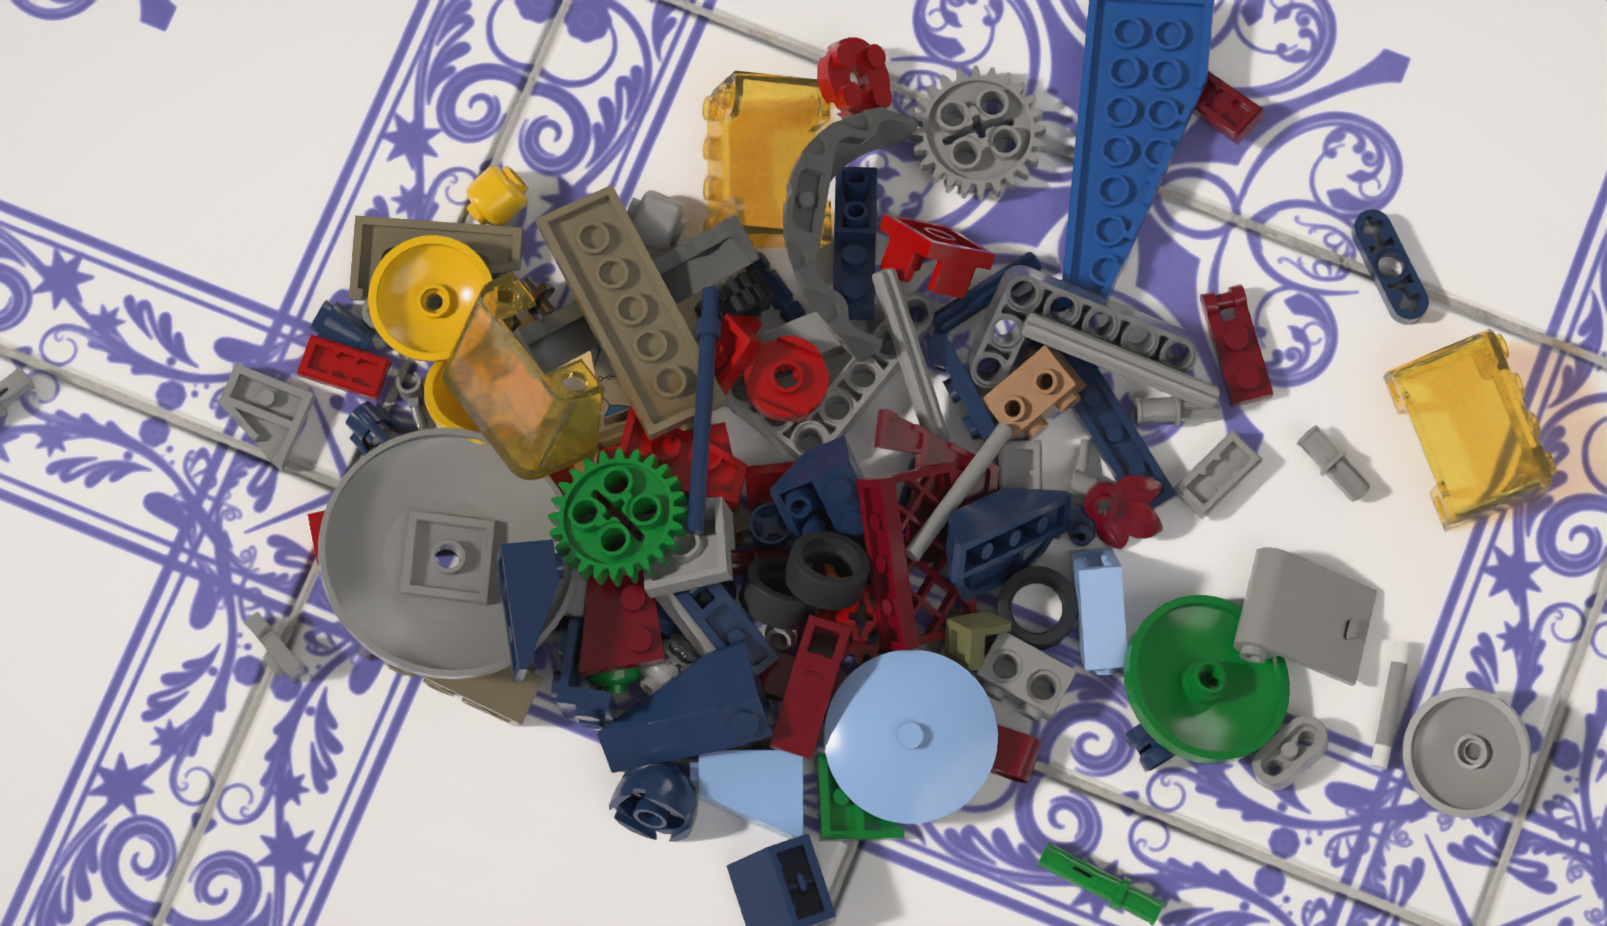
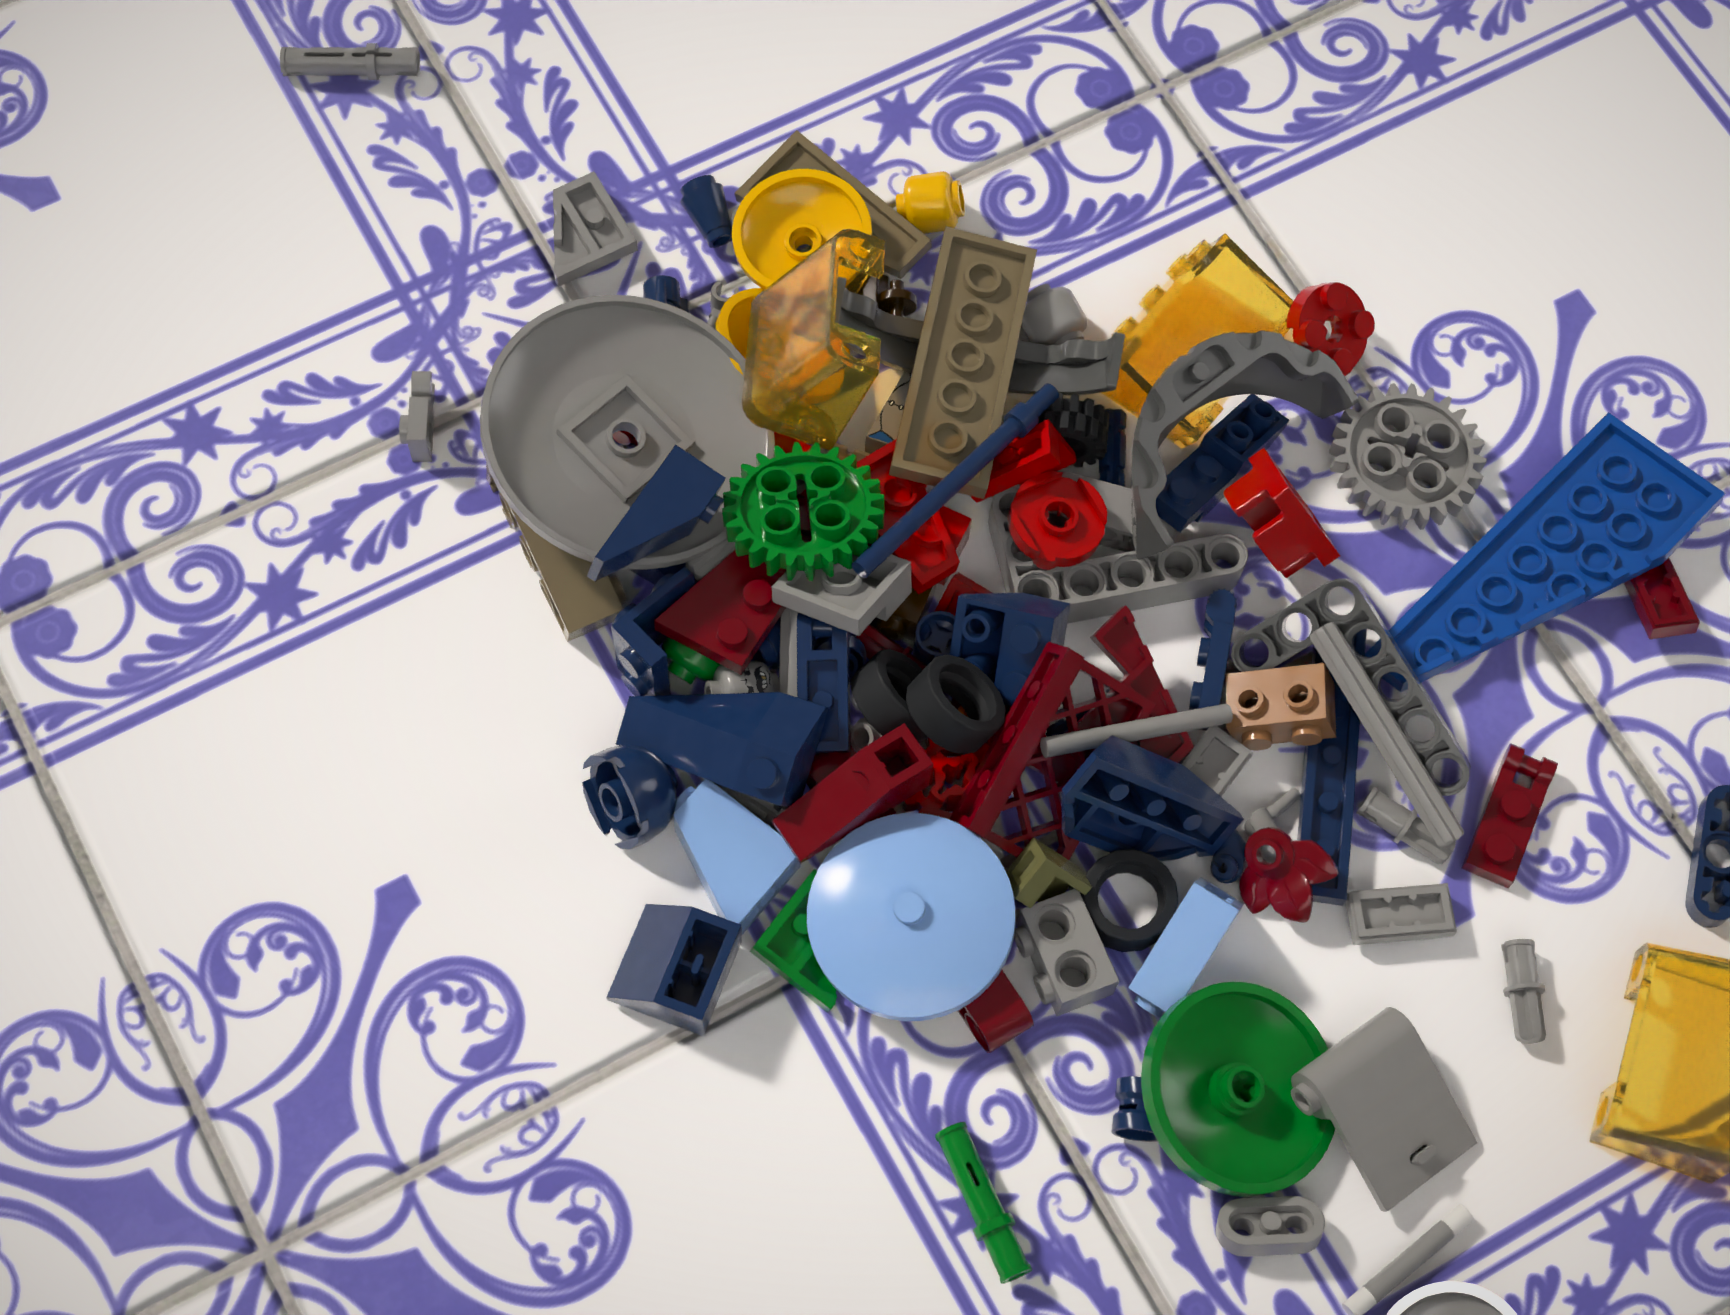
camera: 35 degrees right, 10 degrees down
red plate [297,334,392,402] -> none
light grey axle [872,268,951,443] -> none
dark blue axle [933,252,1042,335] -> none

